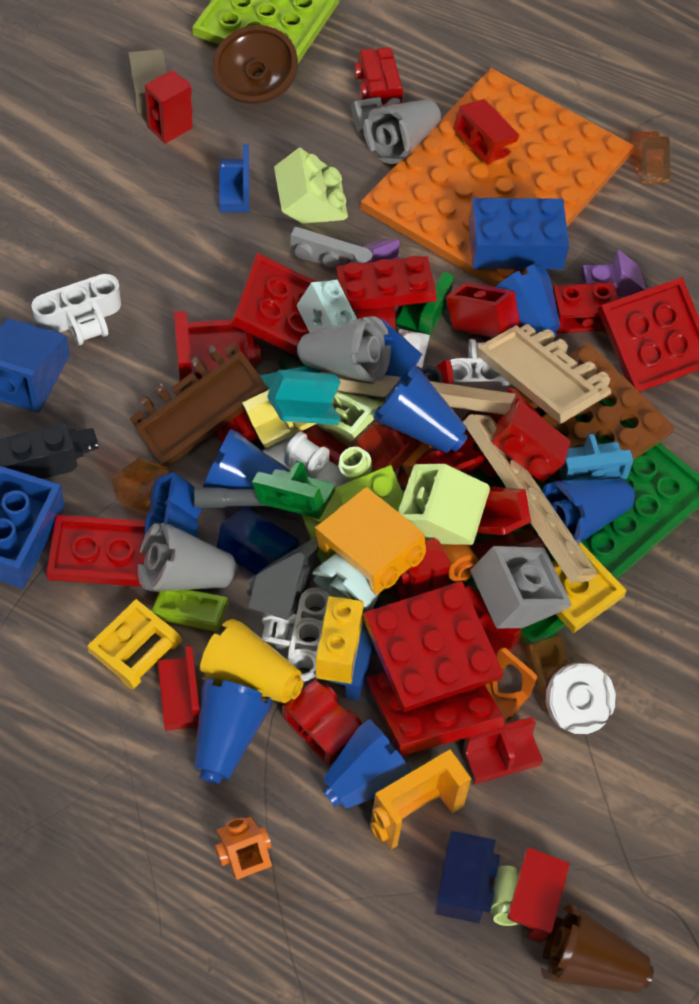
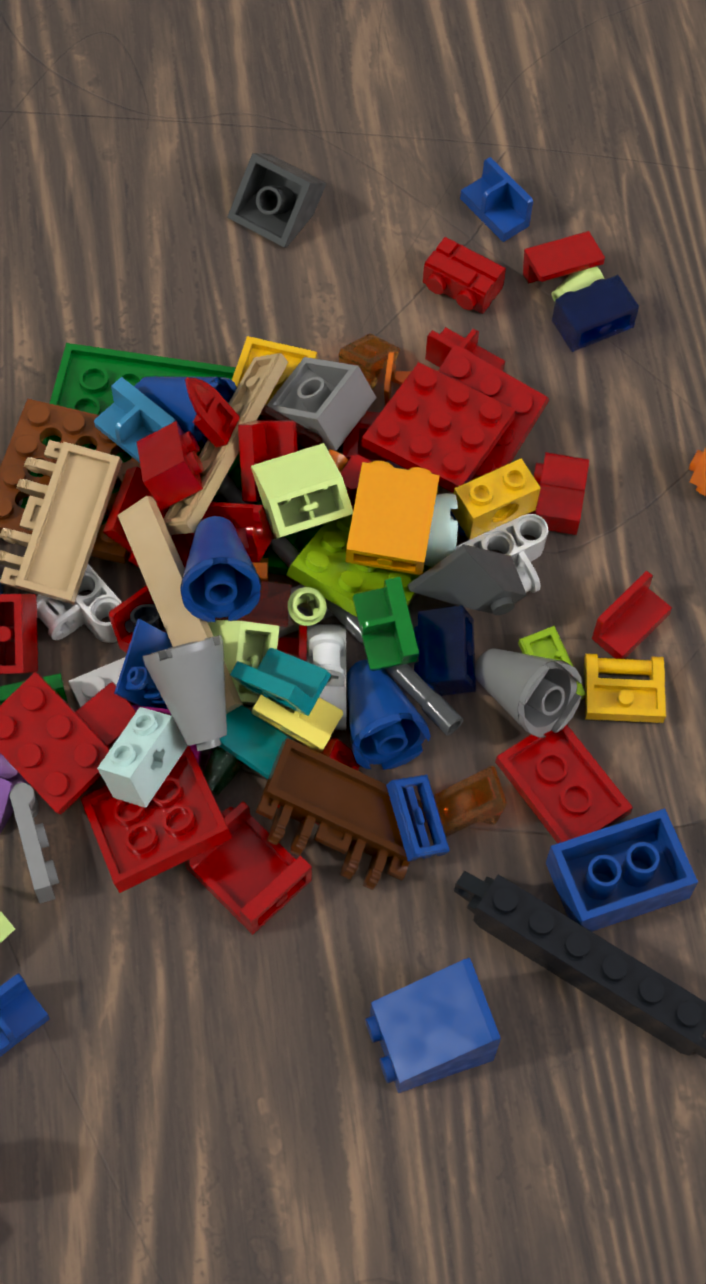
camera: 125 degrees left, 5 degrees up
white piece [31,274,121,346] -> none
blue brick [145,472,202,538] -> none
blue cone [194,678,272,785] -> none
yellow cone [200,619,303,703] -> none
blue cone [322,719,412,809] -> none
light orange panel [370,749,471,850] -> none
reddish brown cone [541,904,654,993] -> none
white tile [545,663,616,734] -> none
none -> red plate [185,377,240,447]
none -> blue tile [386,775,450,862]
none -> red brick [423,237,506,314]
none -> blue panel [460,157,533,242]

